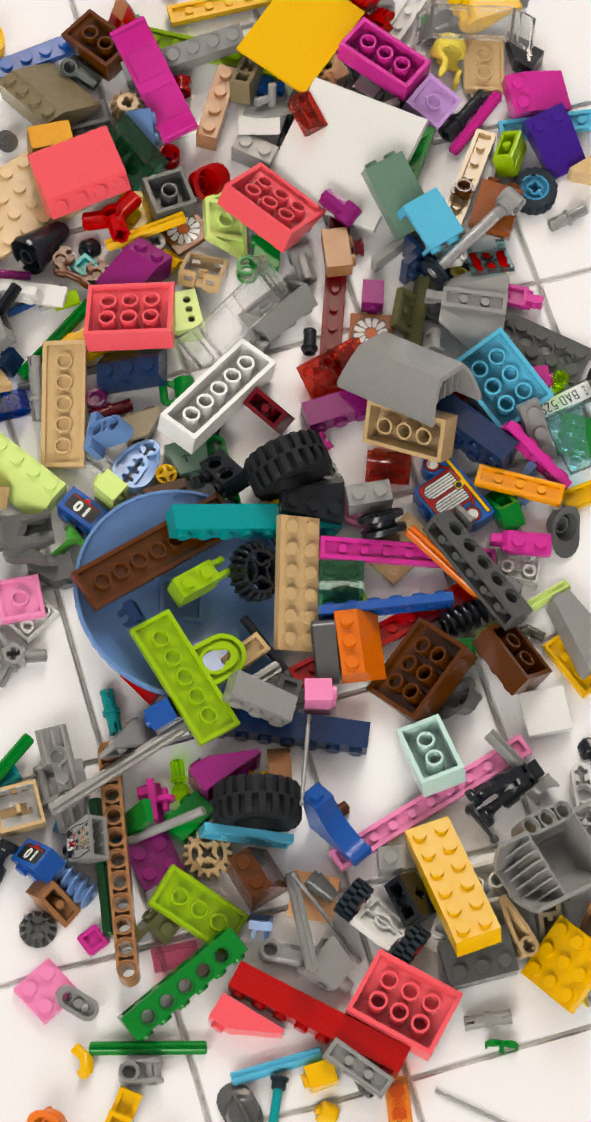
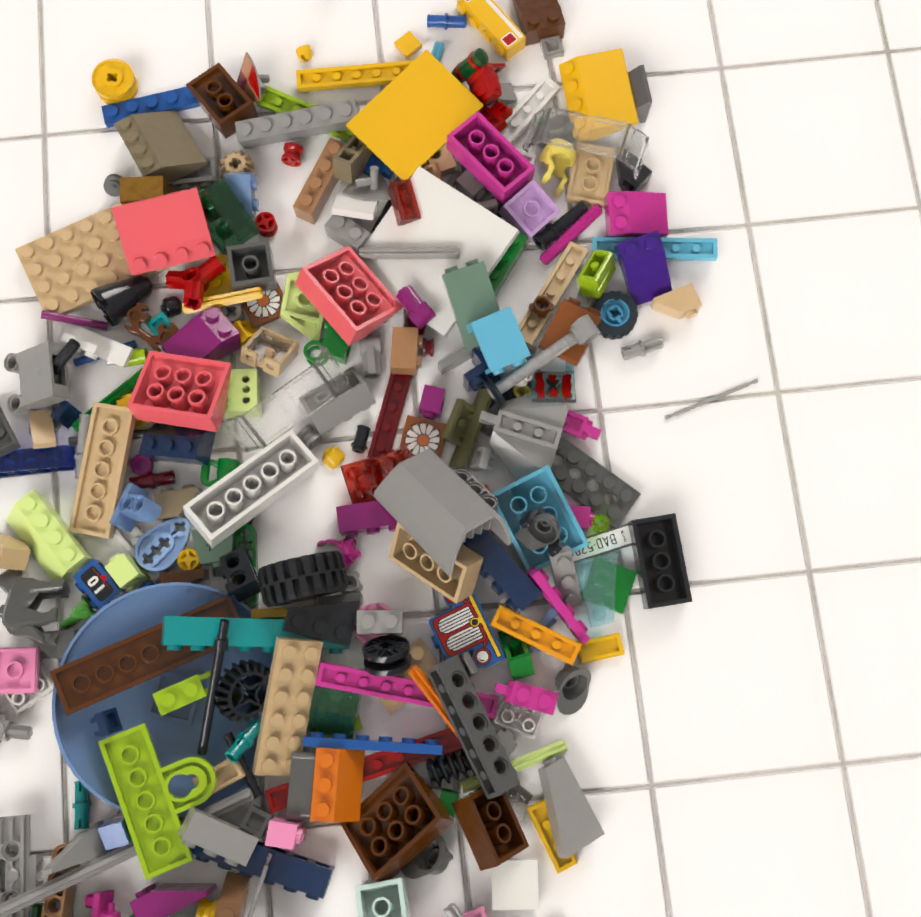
camera: 15 degrees right, 10 degrees up
pearl dark grey piece [60,55,103,91] -> none
dark pink windscreen [110,16,199,145] -> none
clear neon green axle [170,759,190,801] -> none
red piece [188,163,230,201] -> none
dark red brick [243,386,295,435] -> none
clear red brick [365,448,411,485] -> none
none -> black bar [197,619,230,755]
none -> teal pin [225,718,261,763]
none -> yellow piece [322,446,345,469]
none -> light grey axle [358,246,460,260]
none -> dark grey cap [515,508,563,557]

